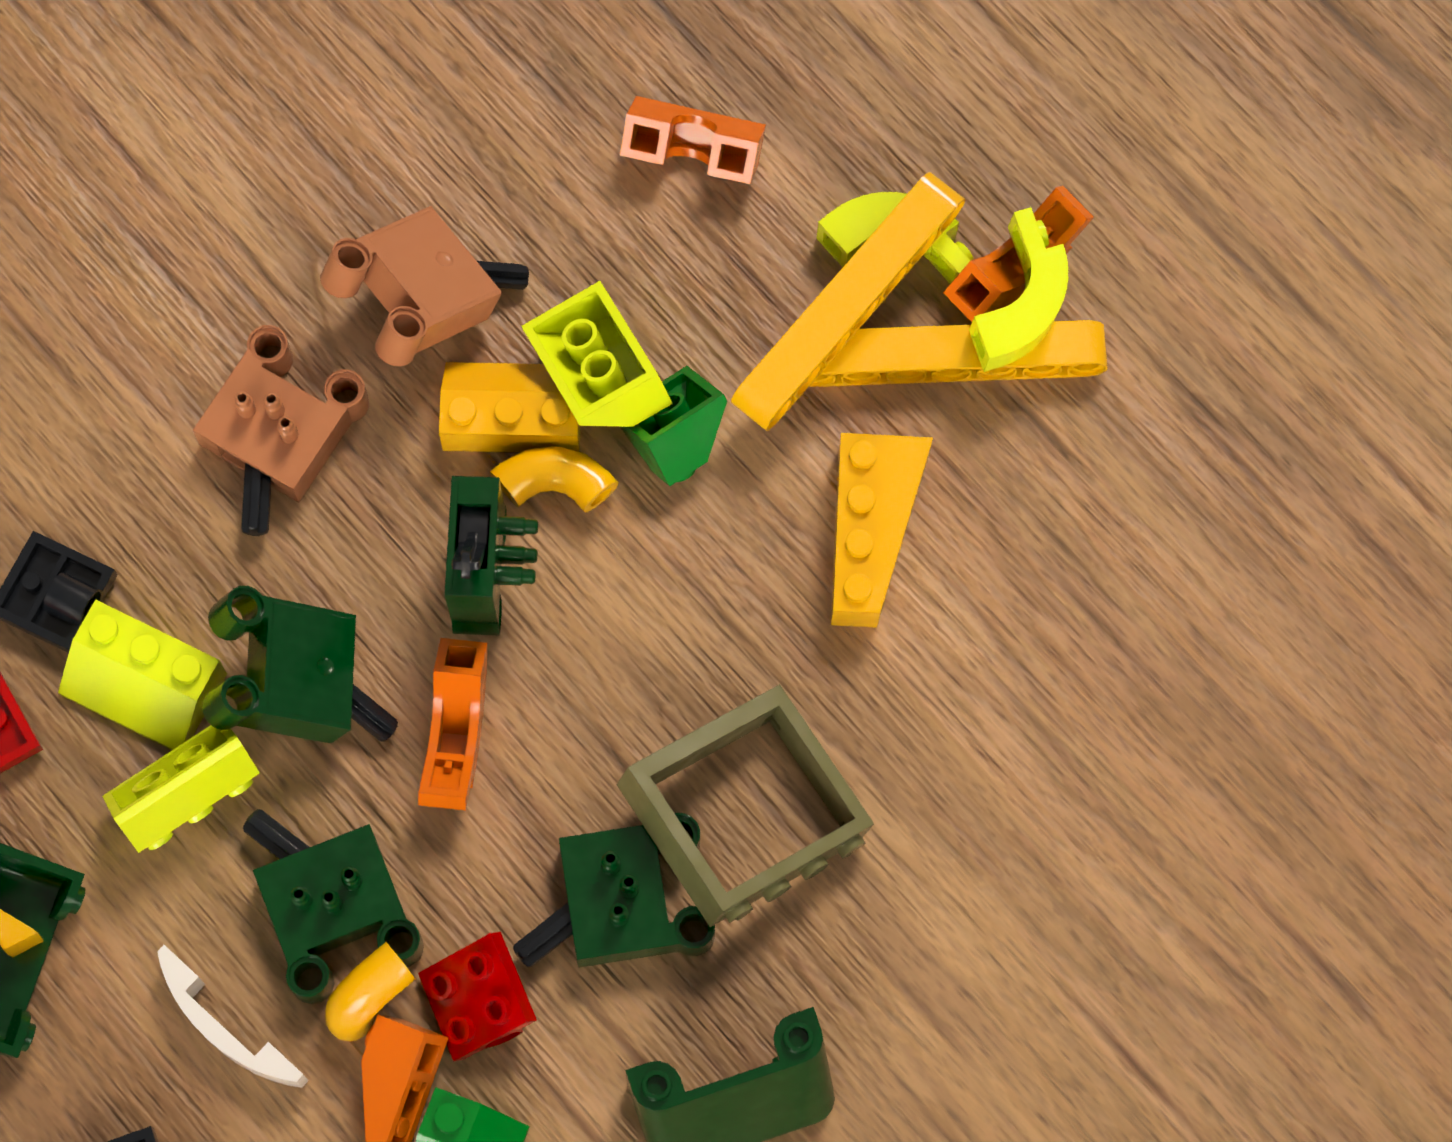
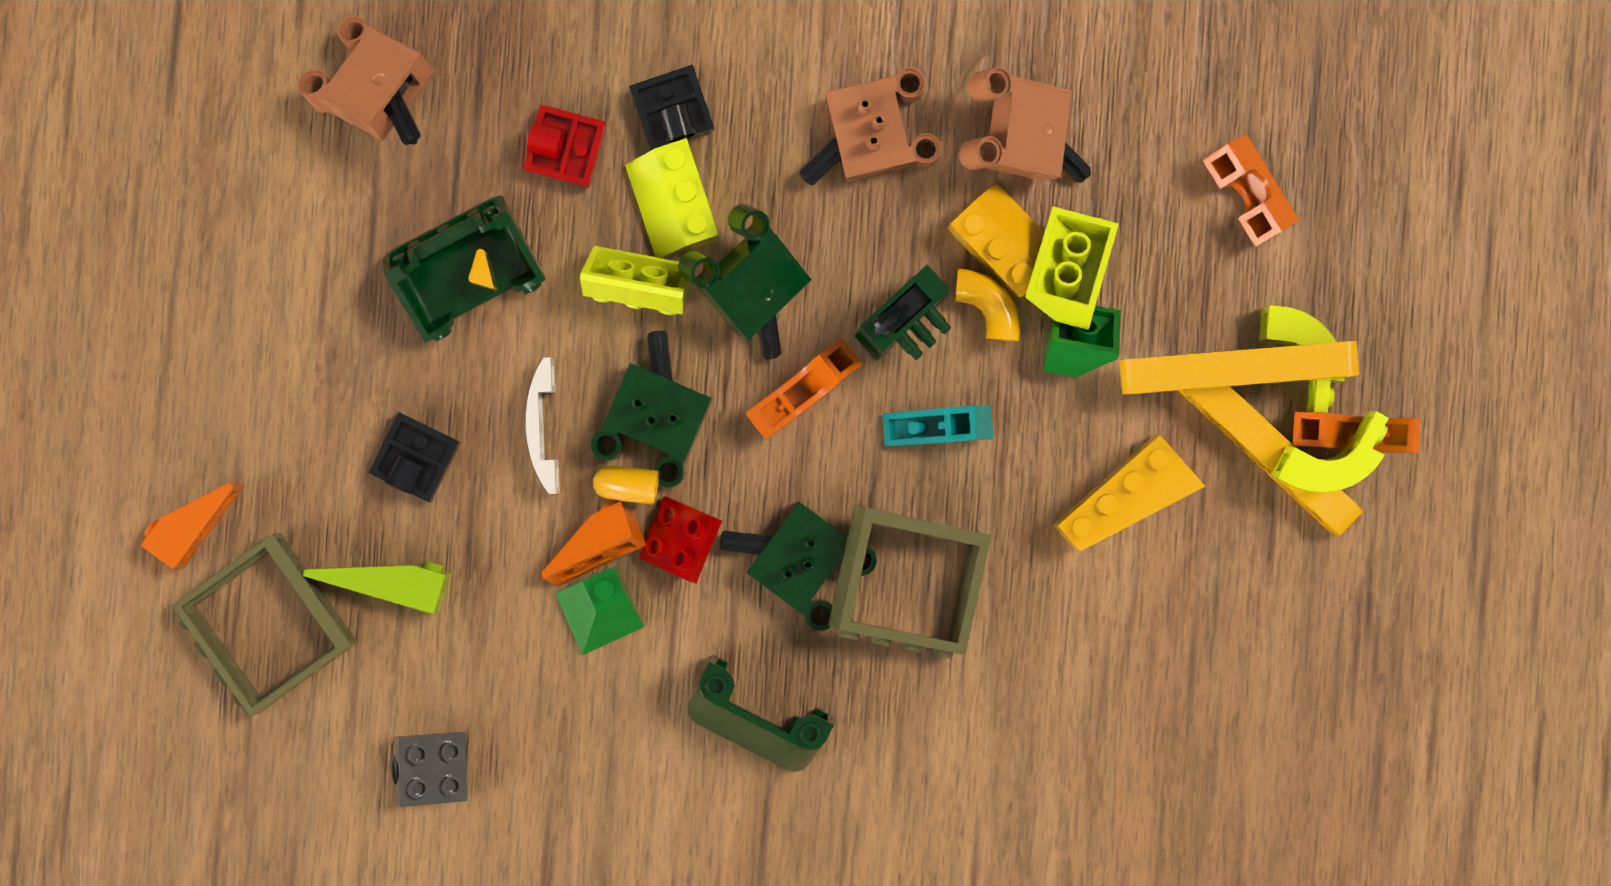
camera: 50 degrees right, 15 degrees up
none -> teal slope [882,405,994,447]

